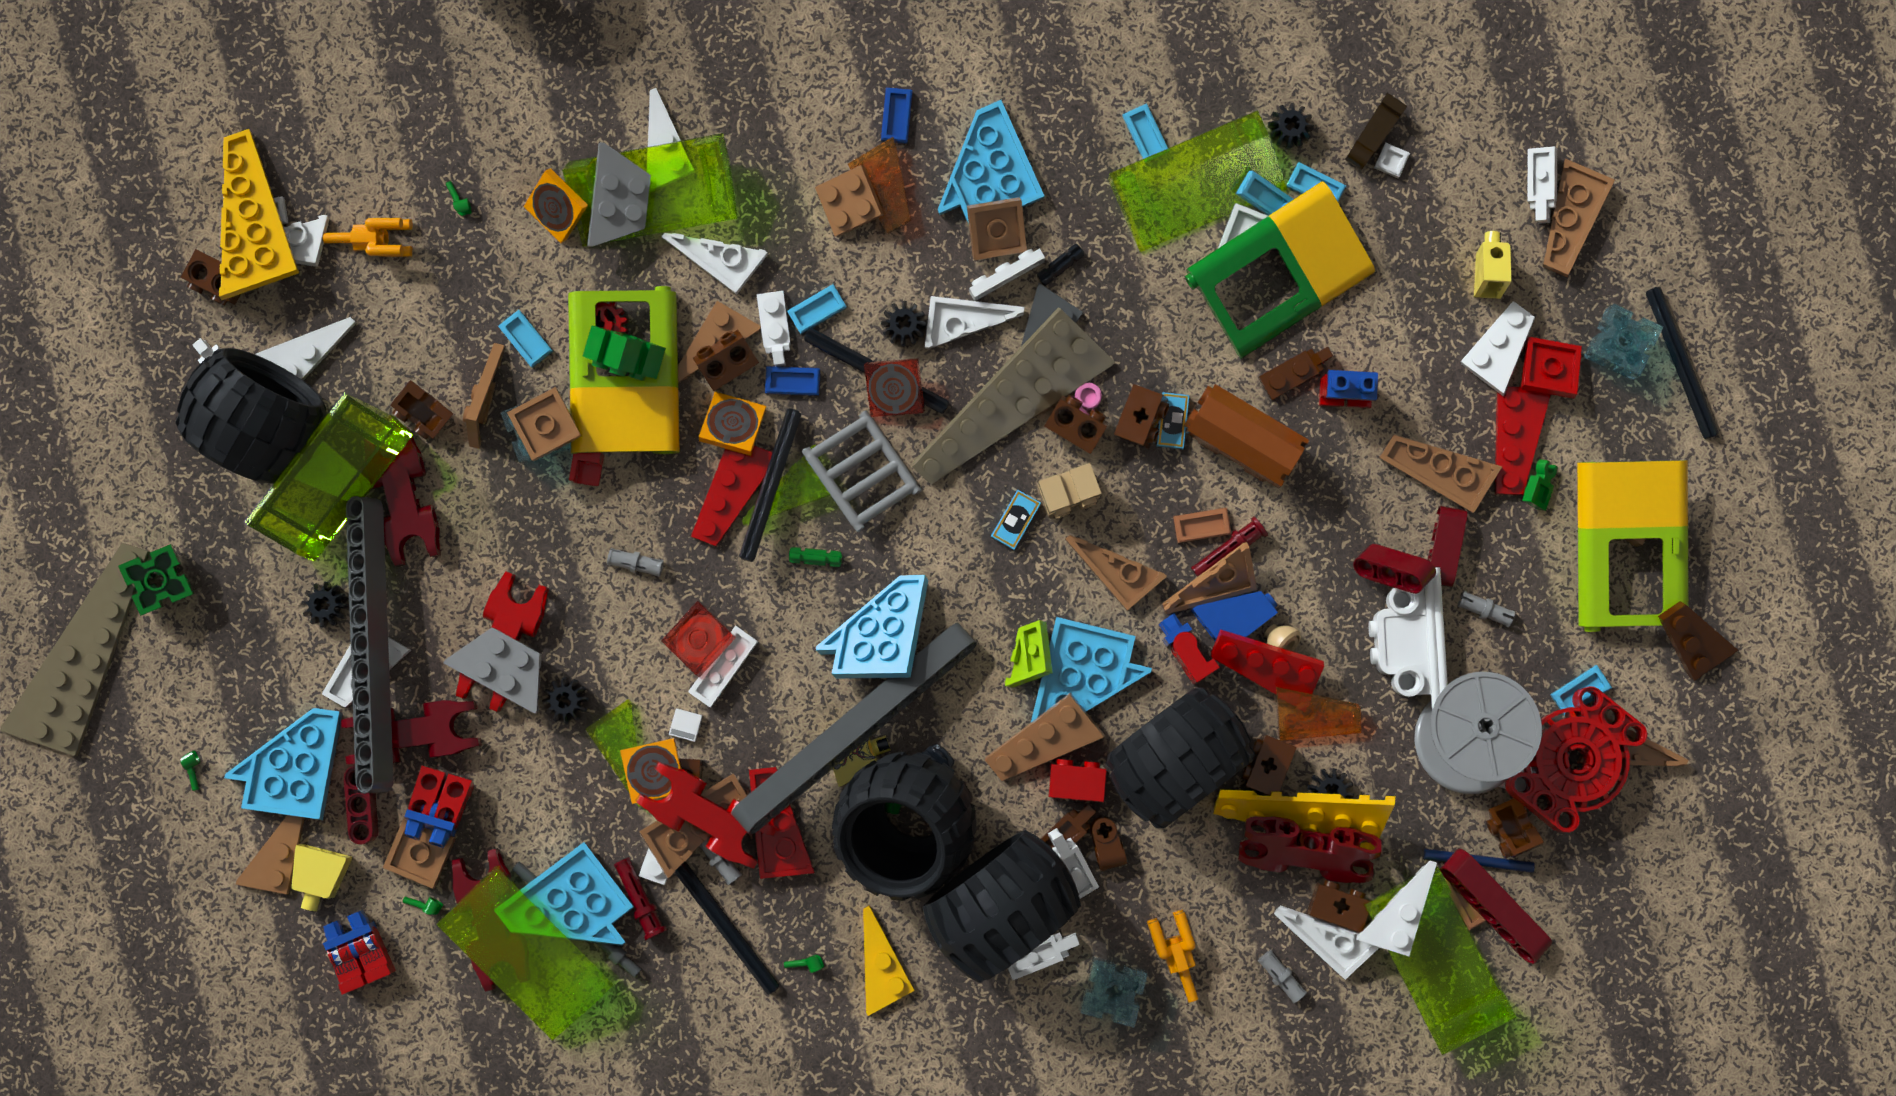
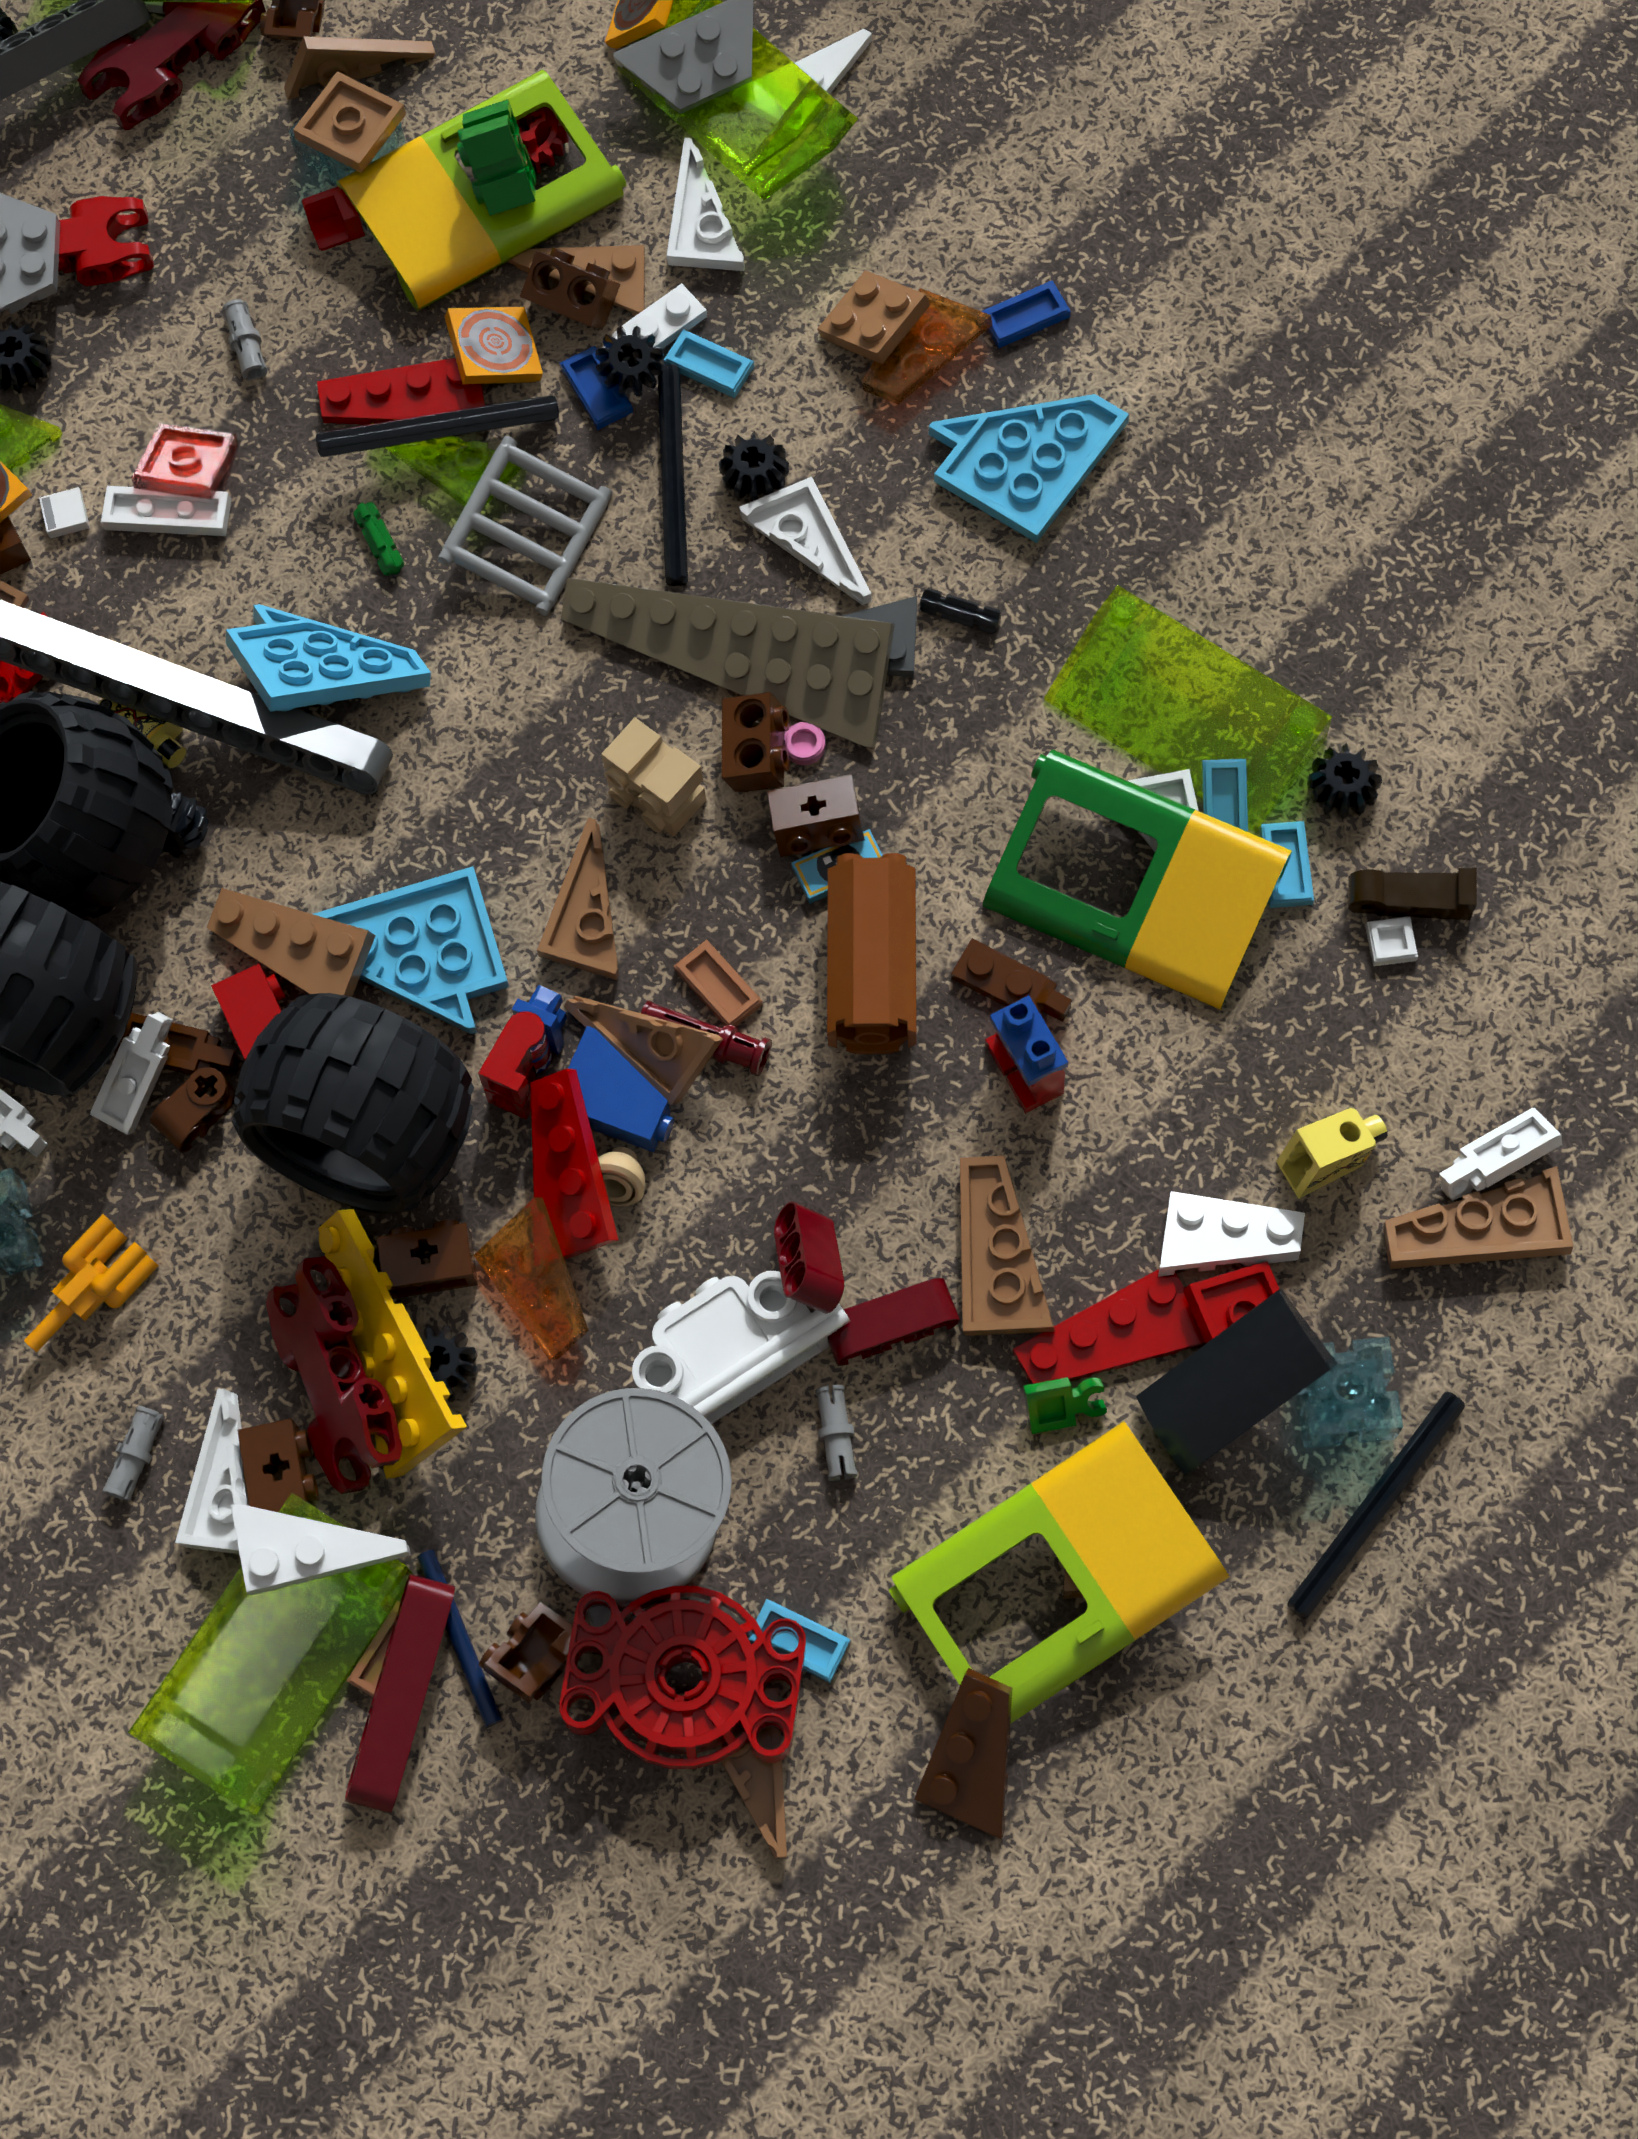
camera: 55 degrees right, 15 degrees down
medium azure tile [498,310,553,368] -> none
tile [864,358,925,417] -> none
medium nougat plate [967,197,1027,260] -> none
white plate [969,248,1045,301] -> none
tile [991,490,1041,550] -> none
lime wing [1005,620,1053,688] -> none
medium azure tile [1122,103,1169,163] -> none
none -> black gear [595,326,664,397]
none -> black slope [1136,1289,1338,1475]

